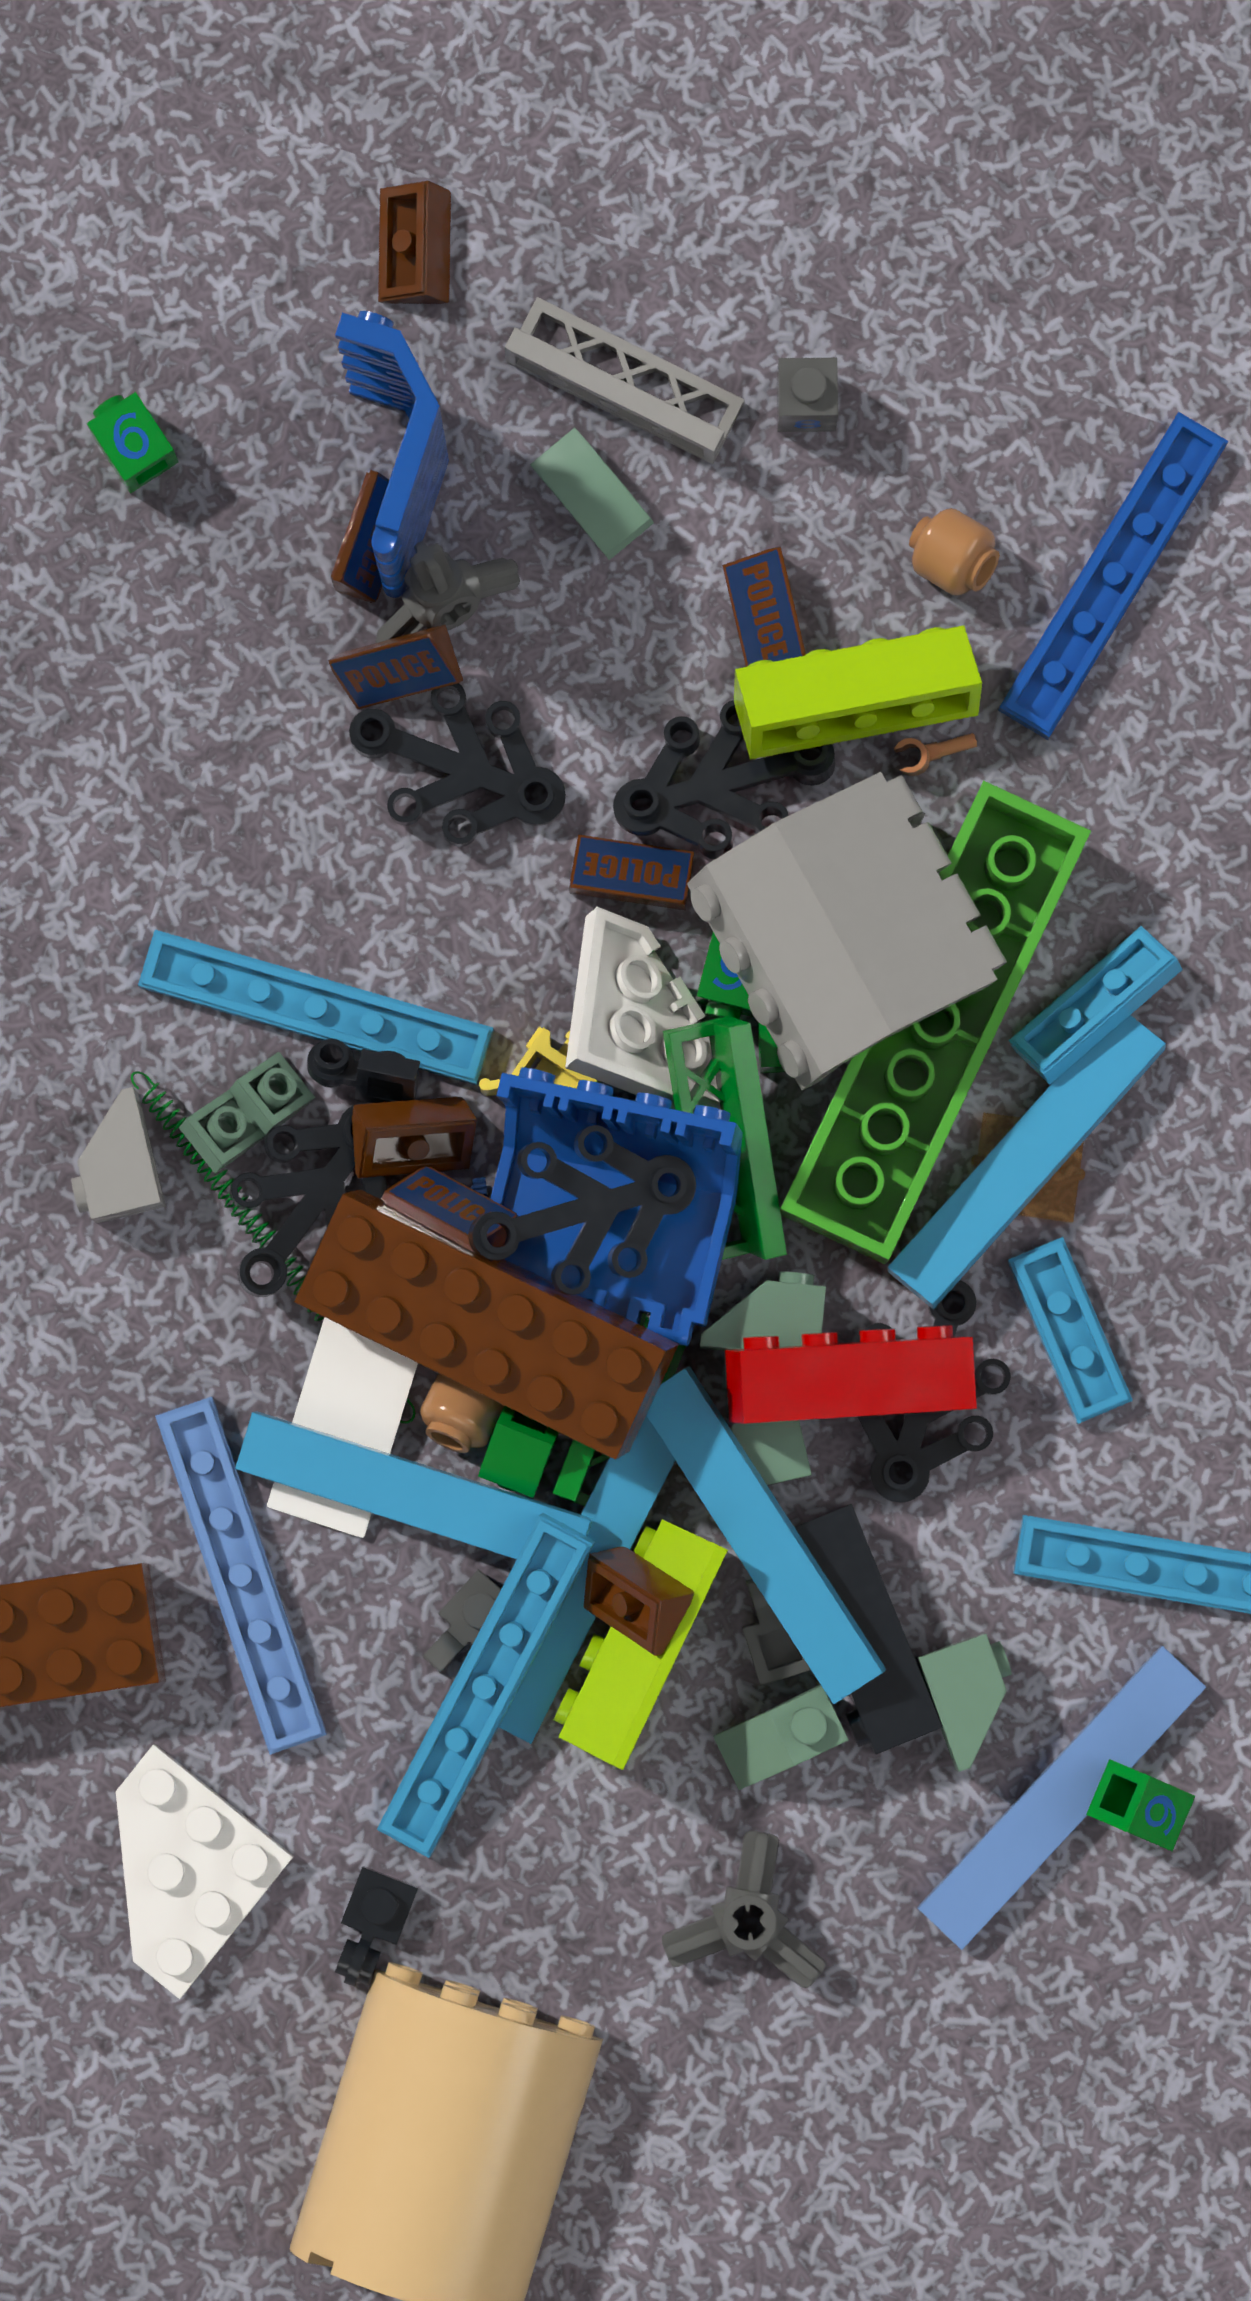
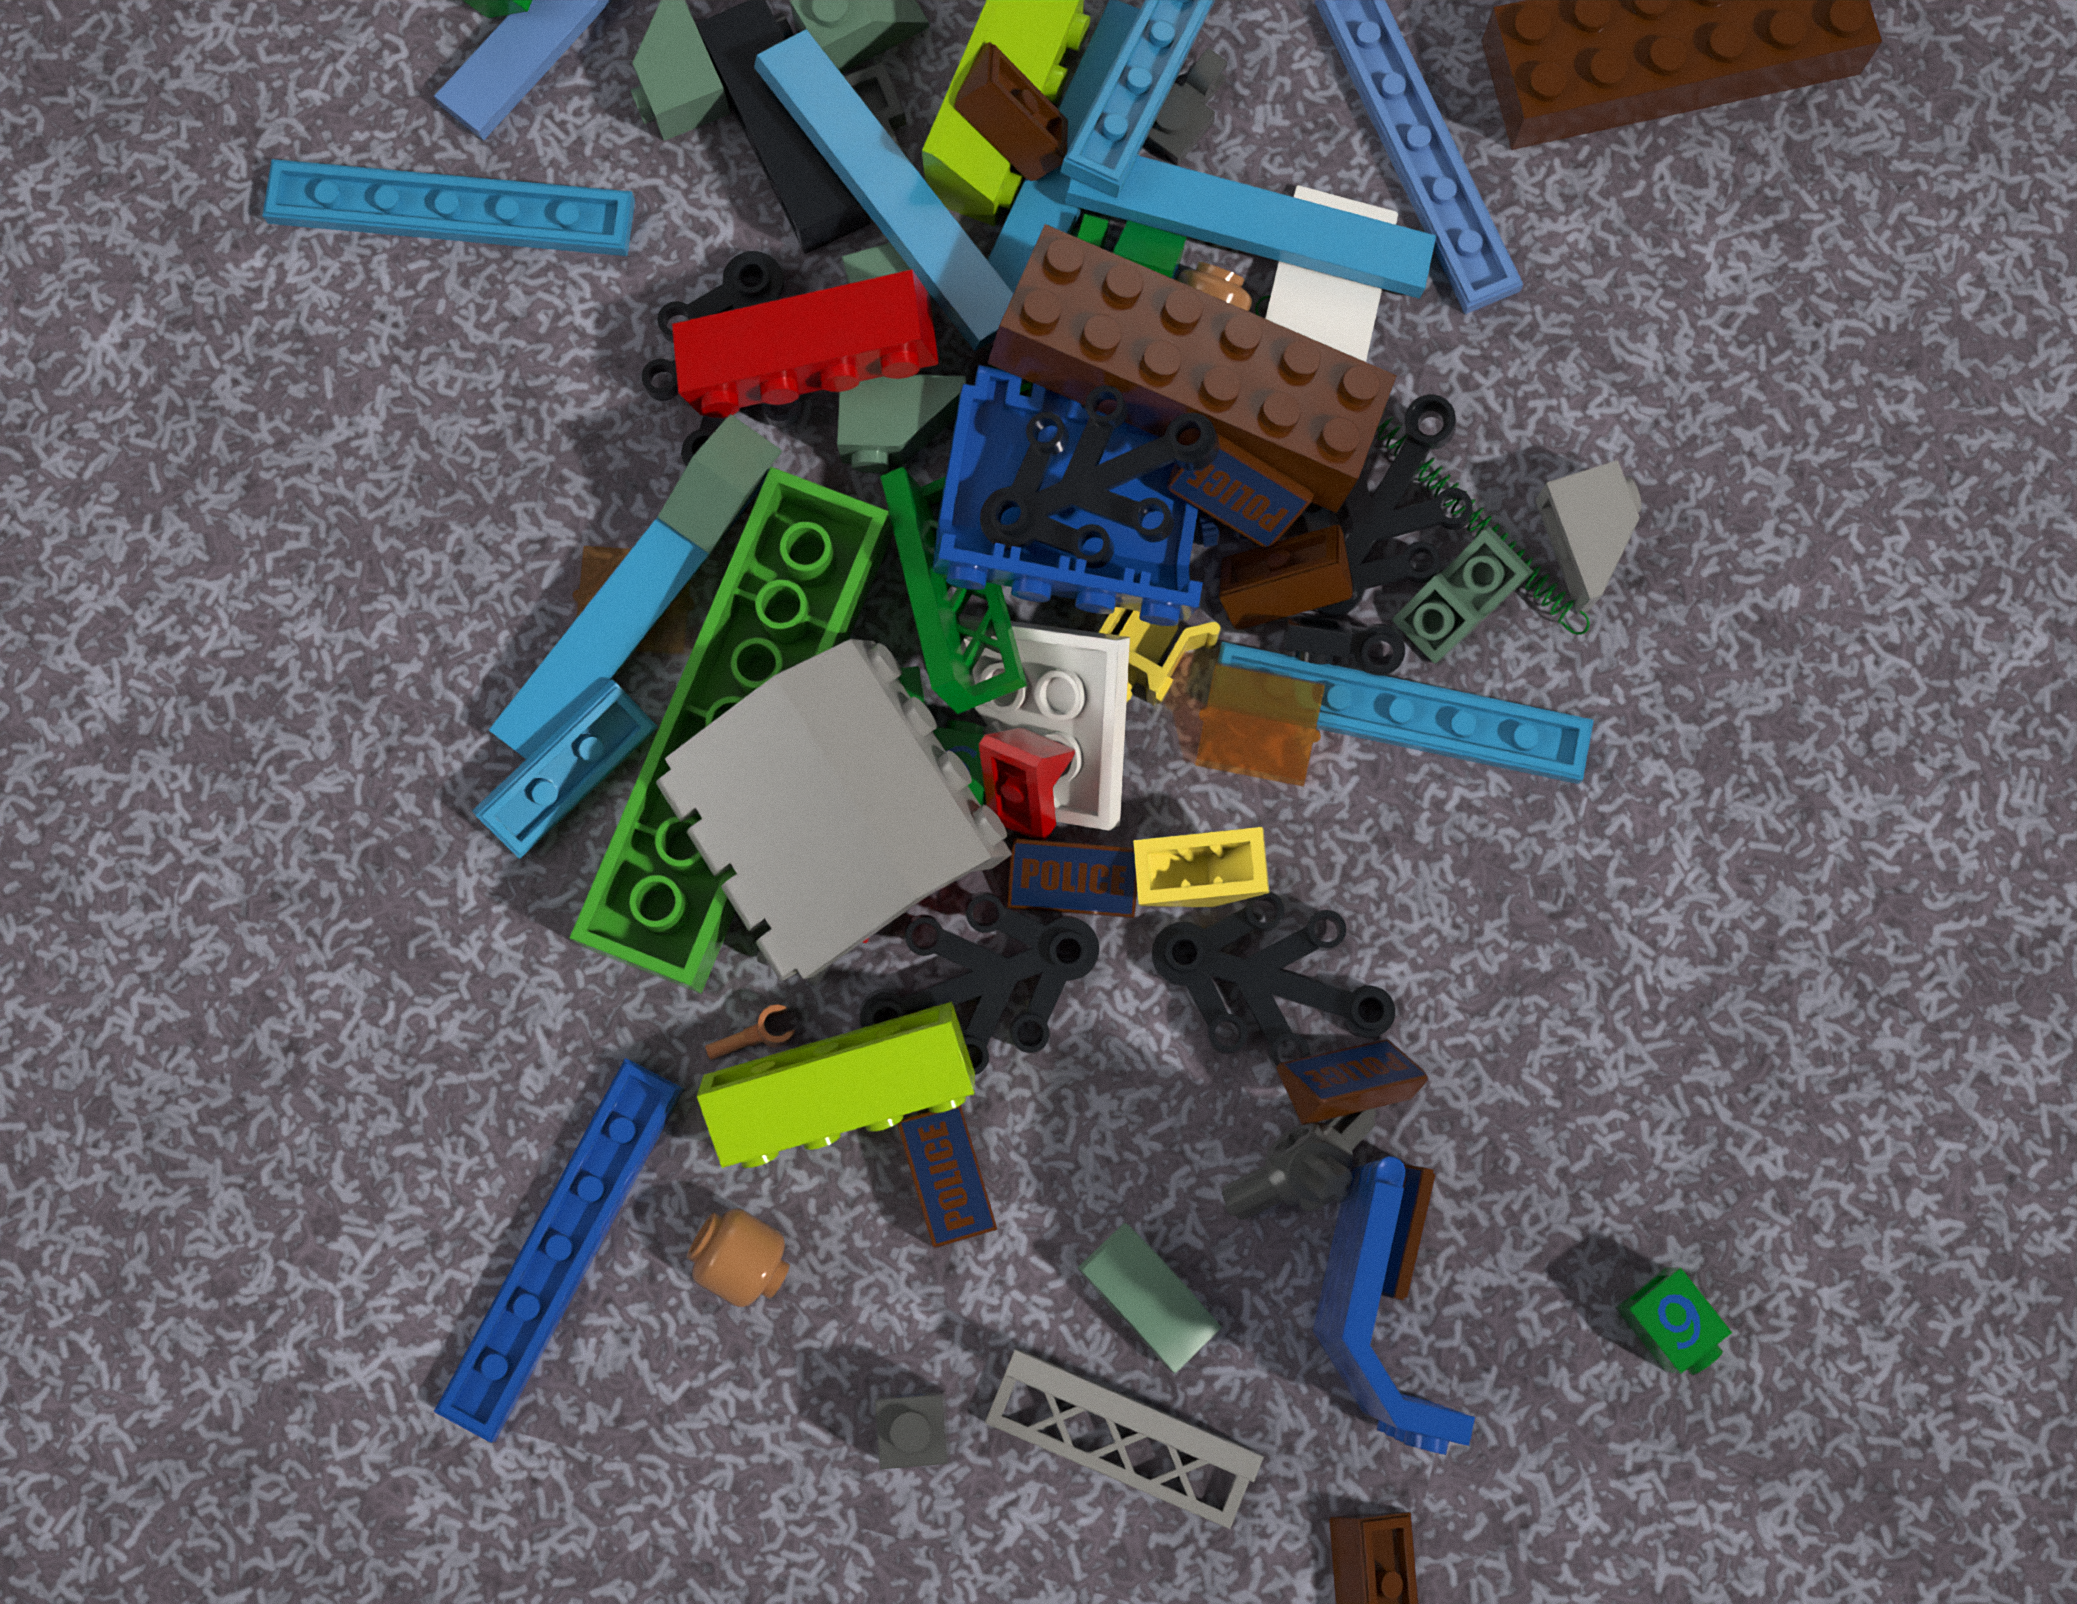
camera: 175 degrees right, 5 degrees down
dark azure tile [1007,1237,1133,1424] -> none
none -> sand green slope [658,414,782,555]
none -> red slope [979,728,1075,841]
none -> light yellow slope [1133,827,1269,907]
none -> clear orange piece [1195,662,1325,787]

